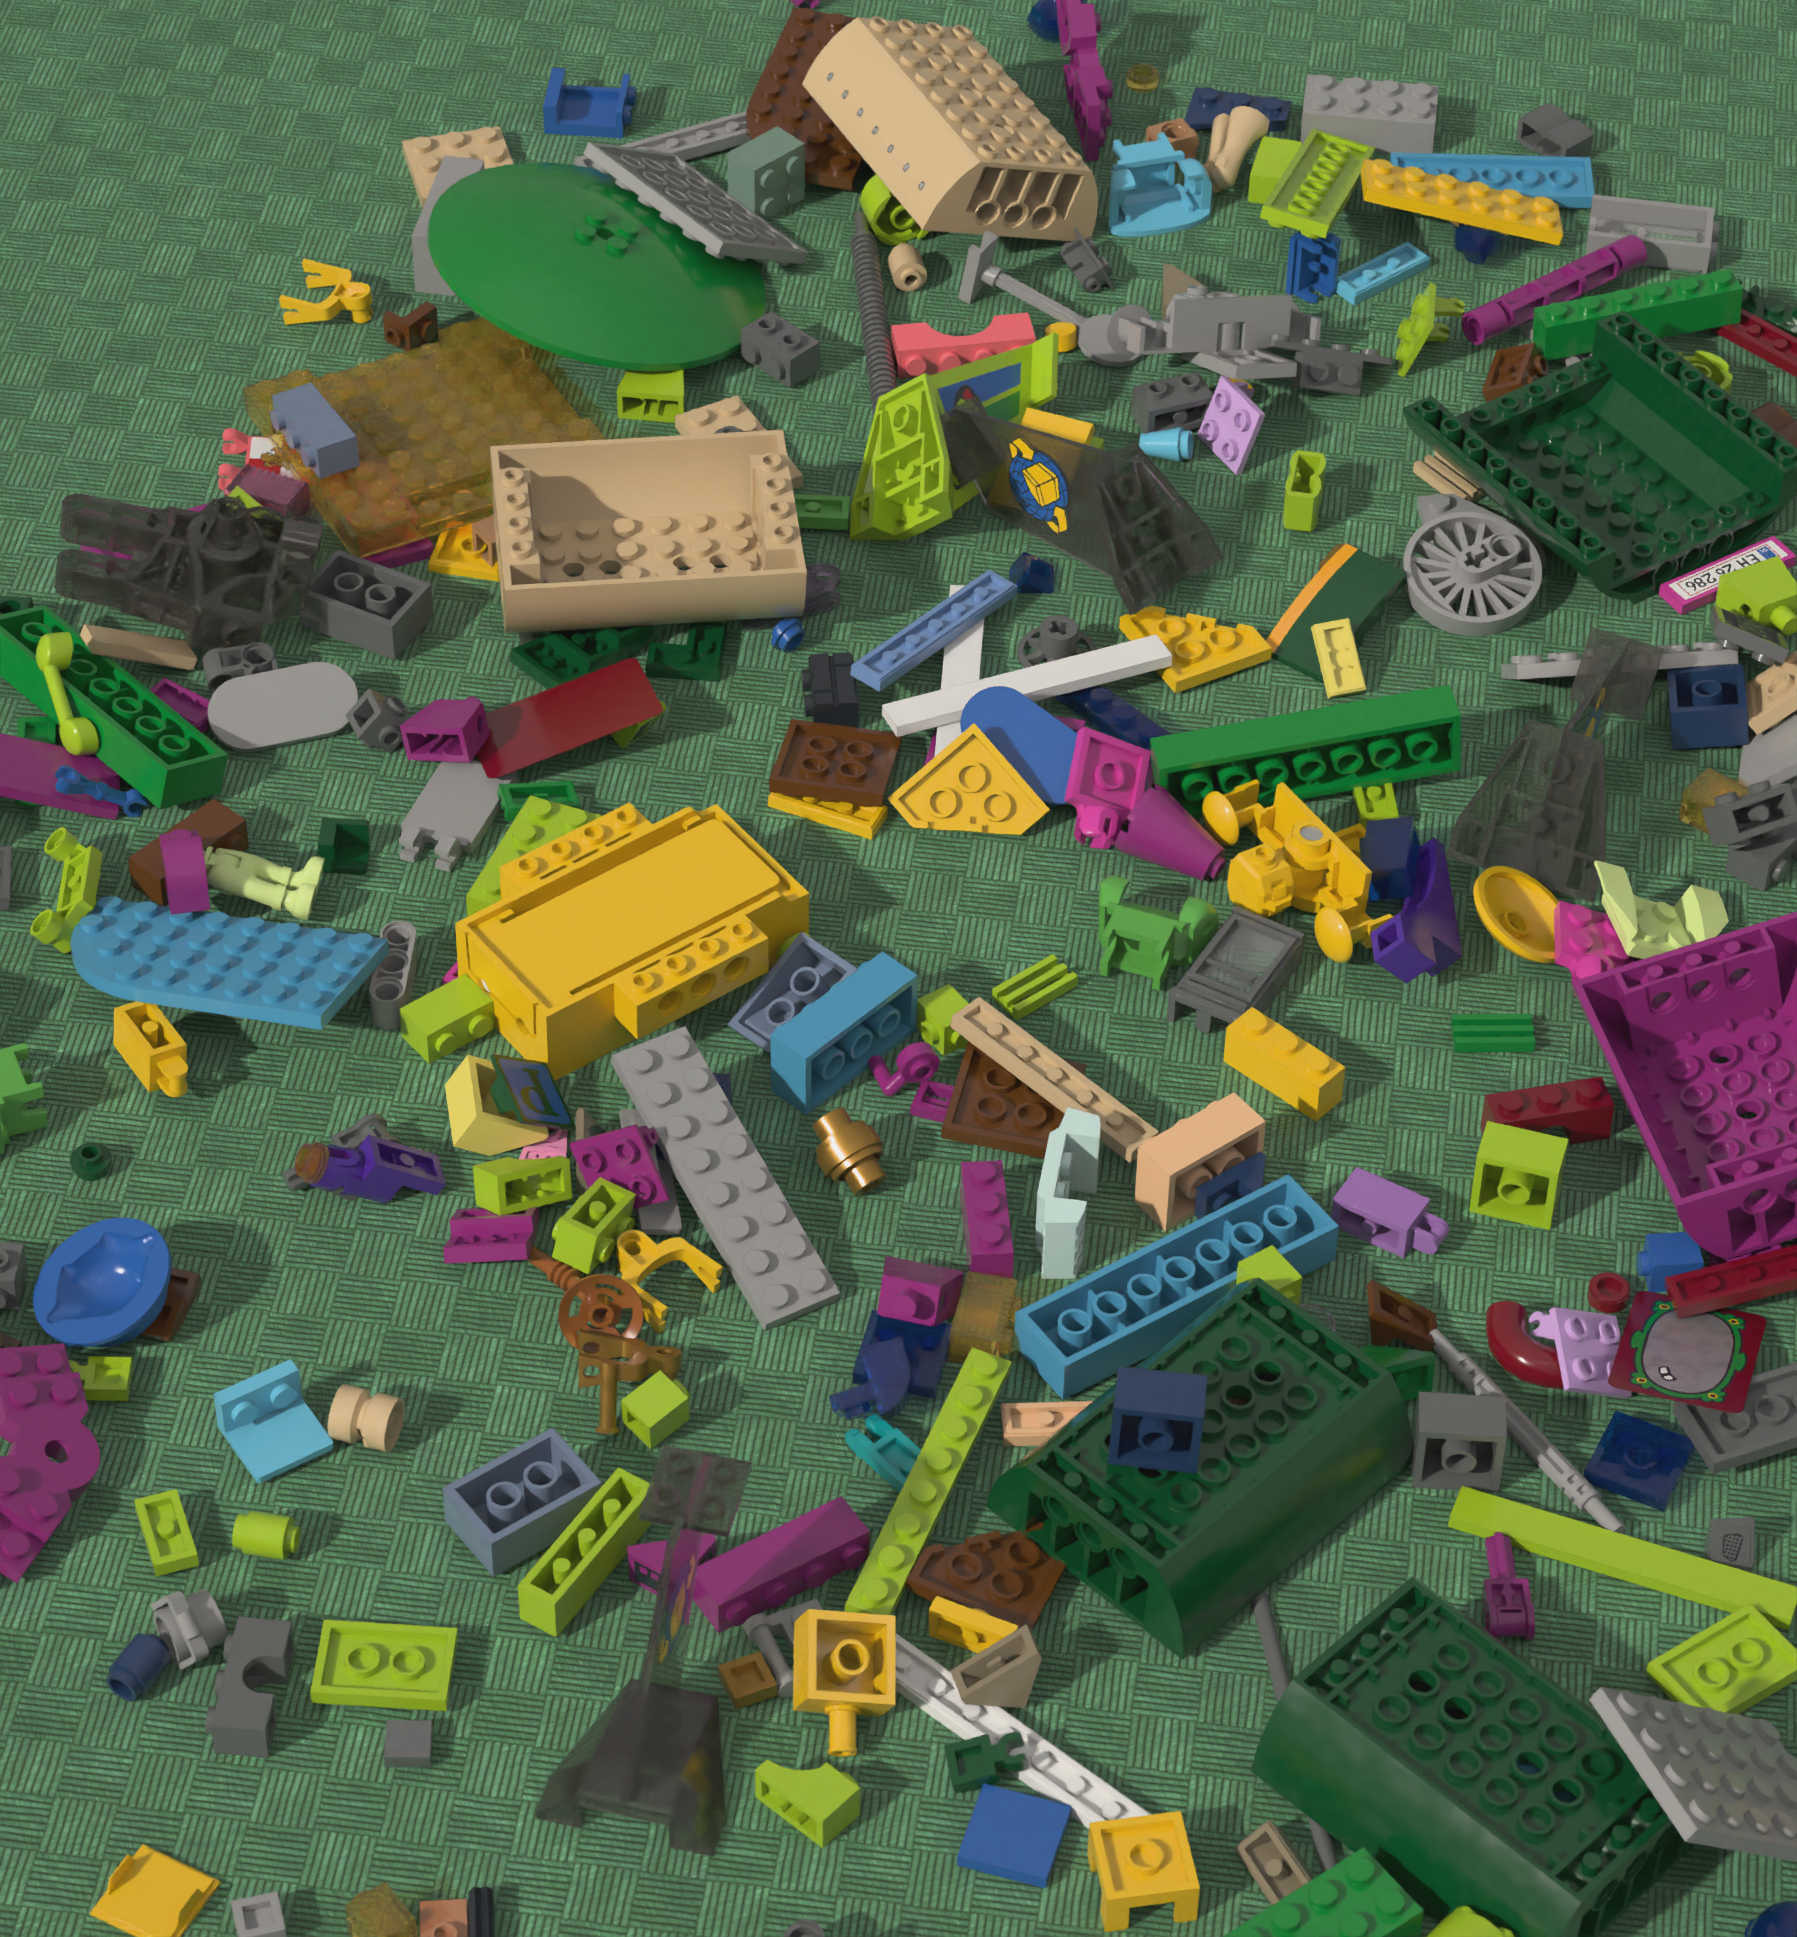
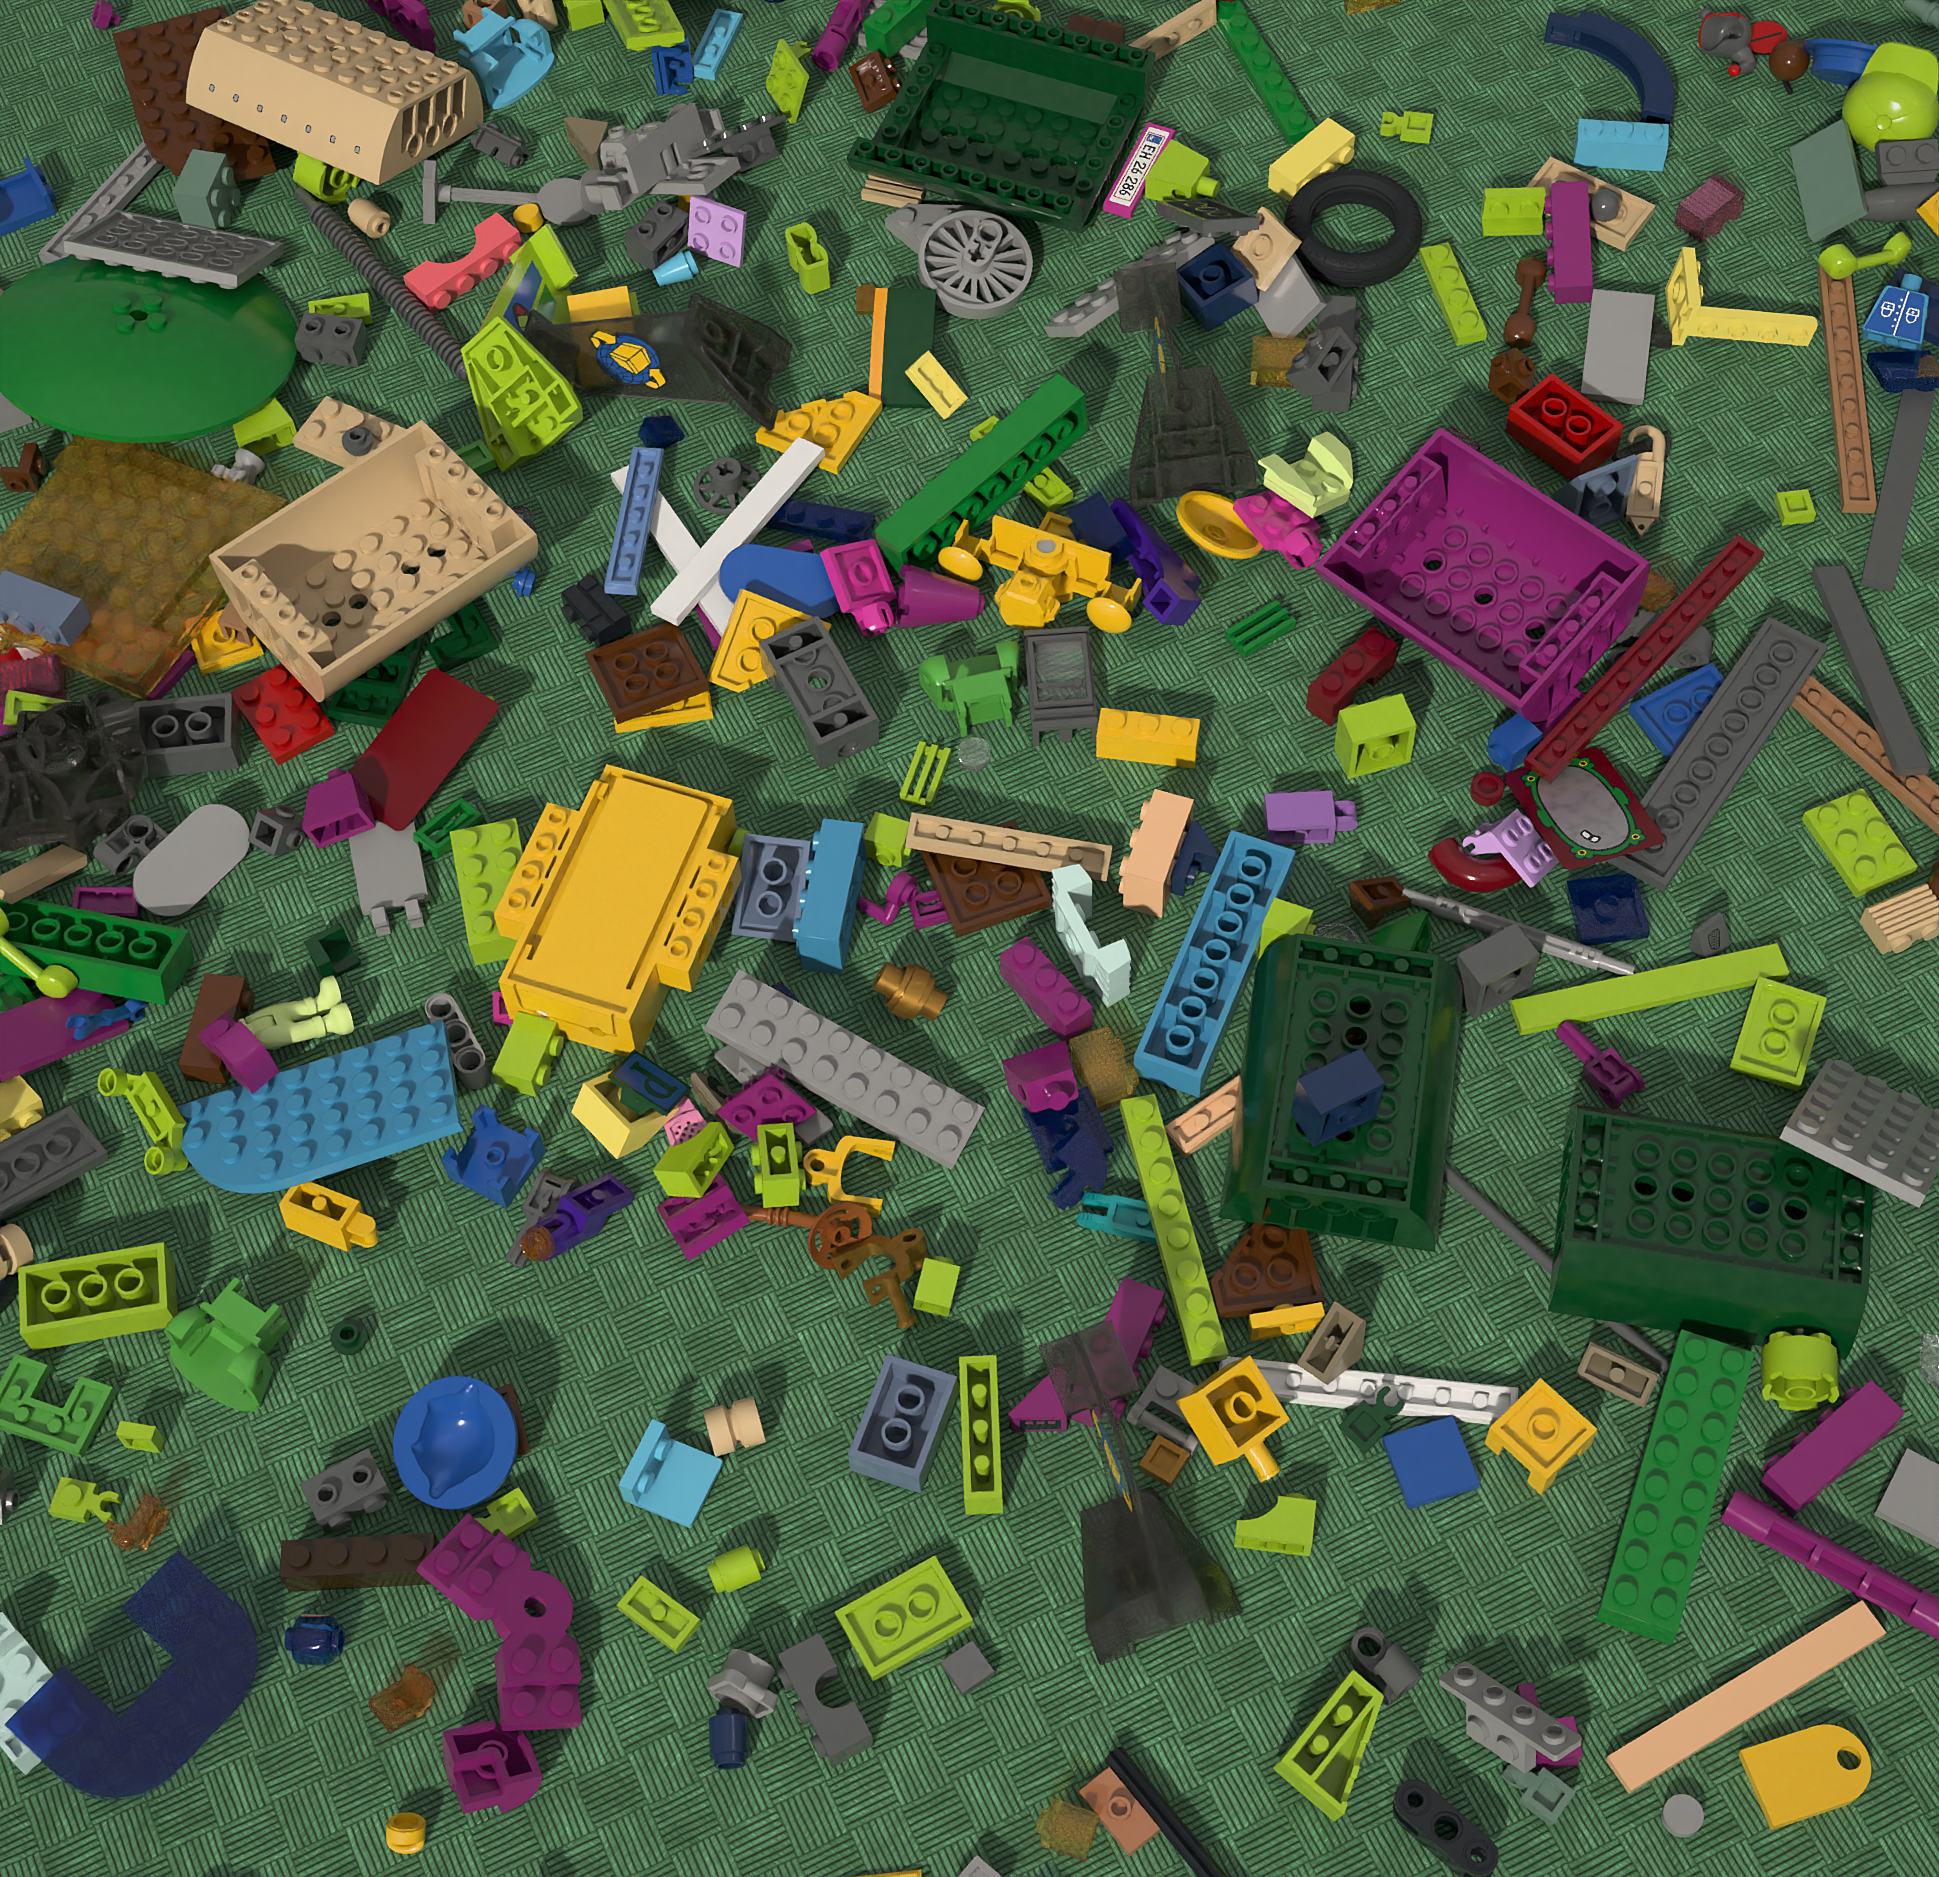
camera: 30 degrees left, 15 degrees up
none -> light grey piece [211,448,266,503]
none -> red plate [231,663,335,766]
none -> lime plate [308,292,373,324]
none -> blue panel [441,1103,546,1208]
none -> dark grey plate [759,615,879,770]
none -> clear tile [957,737,991,771]

